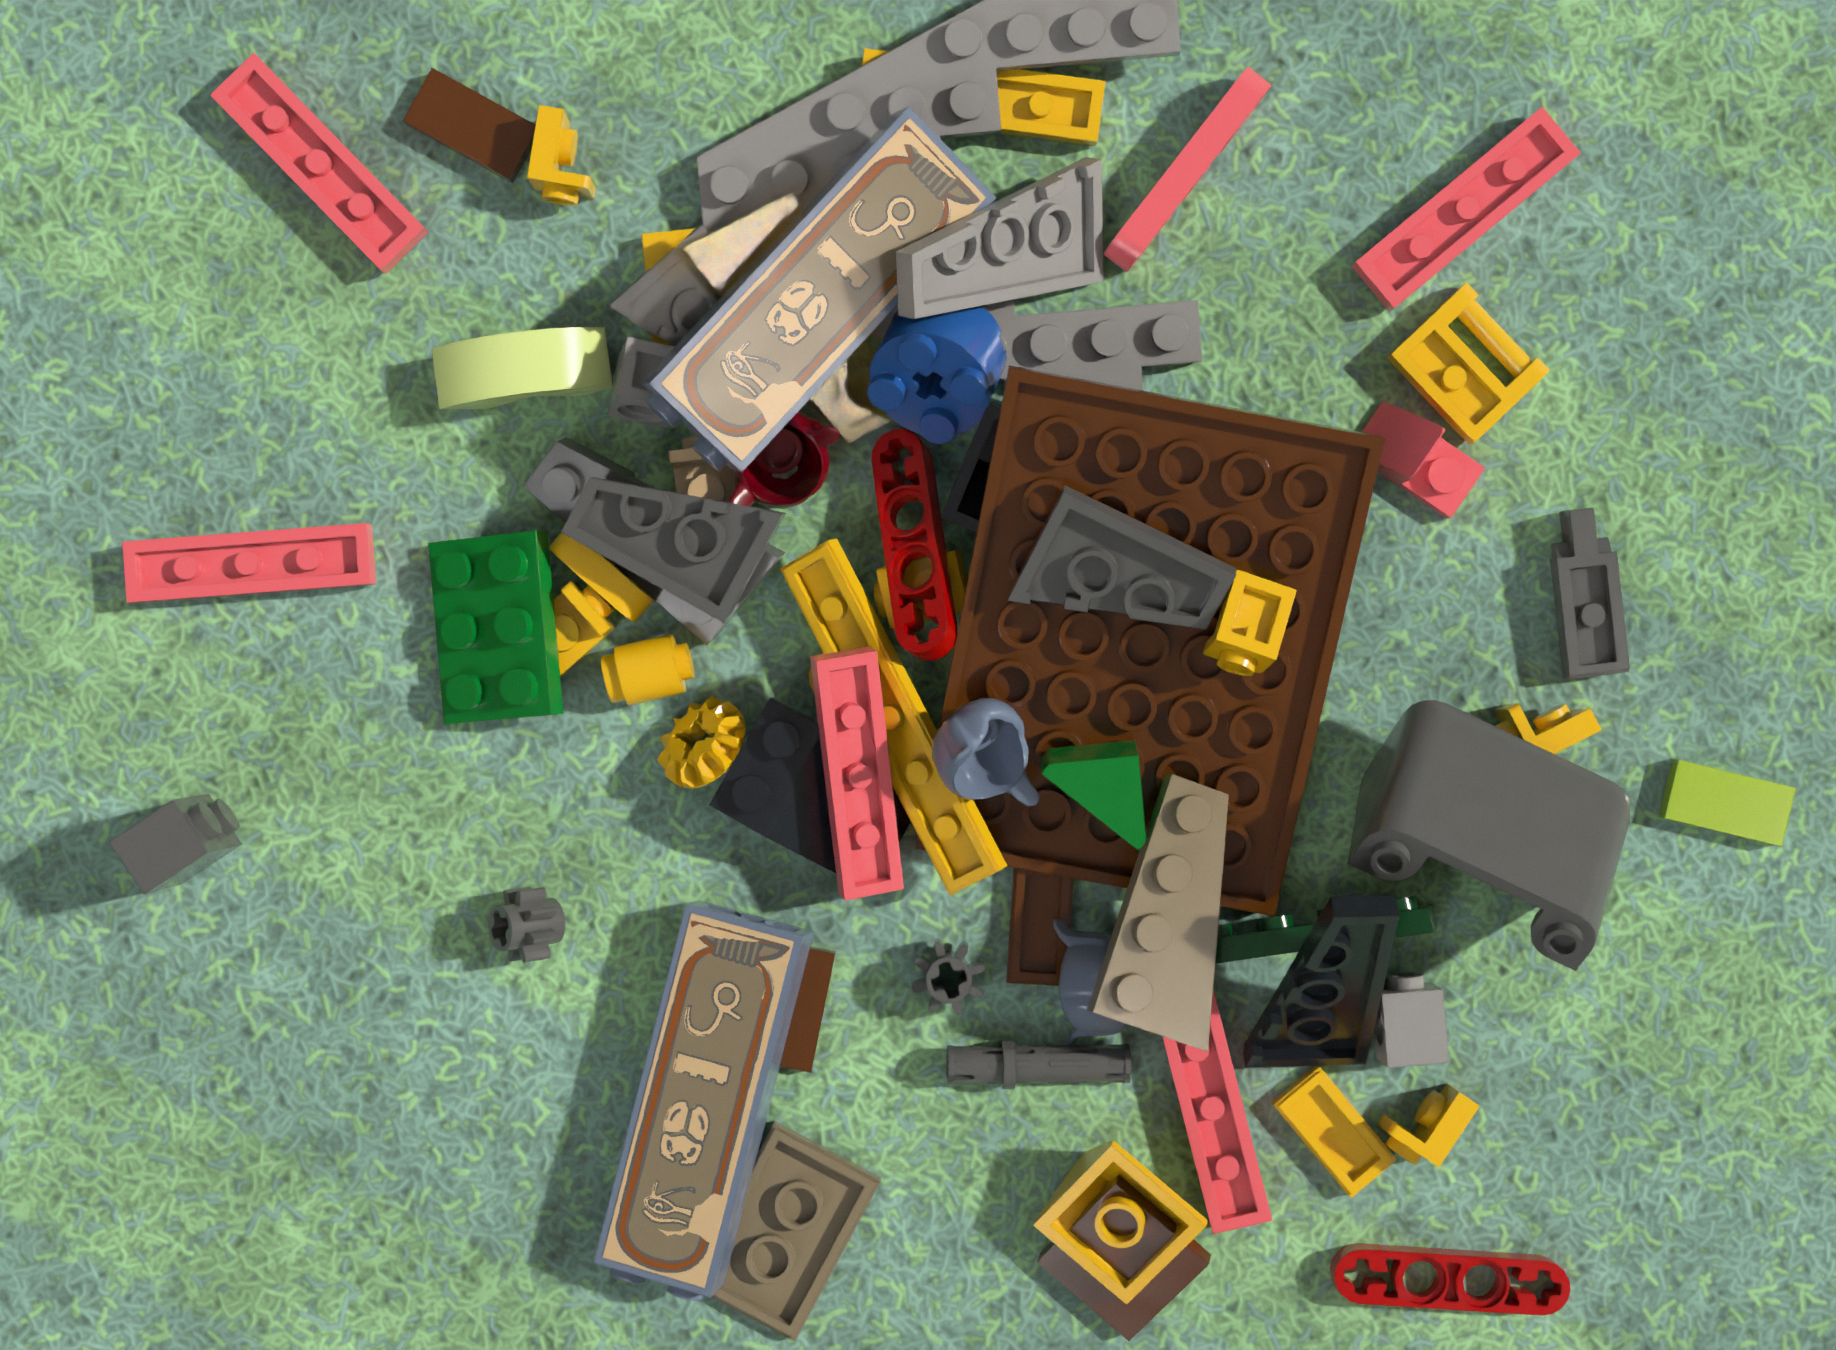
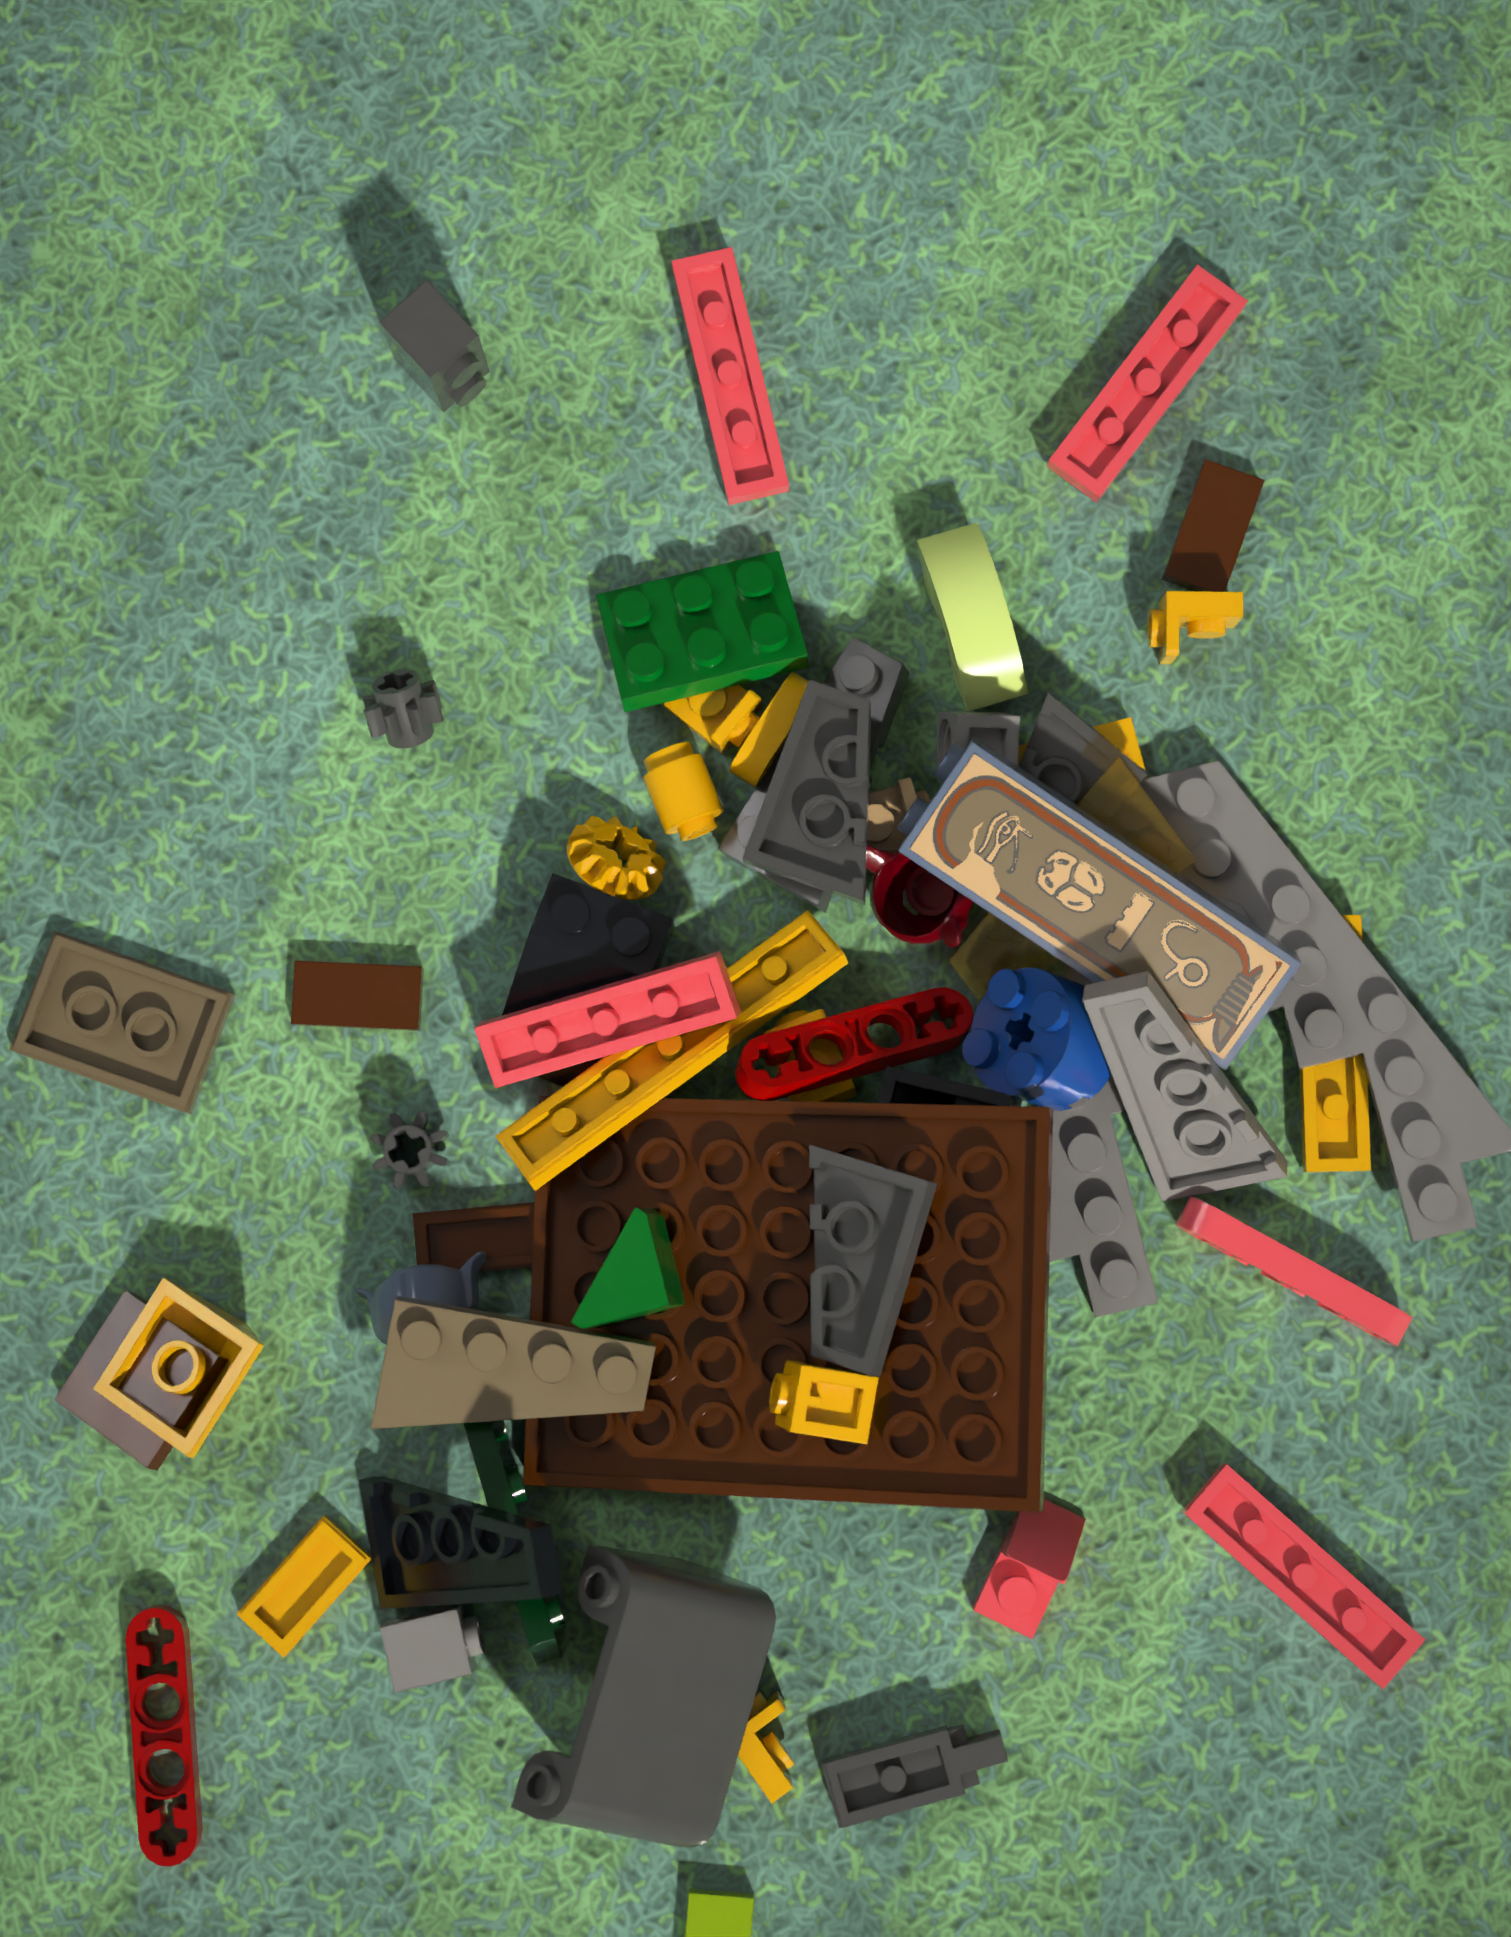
camera: 85 degrees right, 5 degrees down
brick [593,900,815,1301] -> none
sand blue hair [932,698,1039,806] -> none
dark grey pin [946,1040,1131,1089] -> none
coral plate [1162,989,1273,1234] -> none
yellow bracket [1377,1084,1480,1167] -> none
yellow plate [1386,282,1550,445] -> none

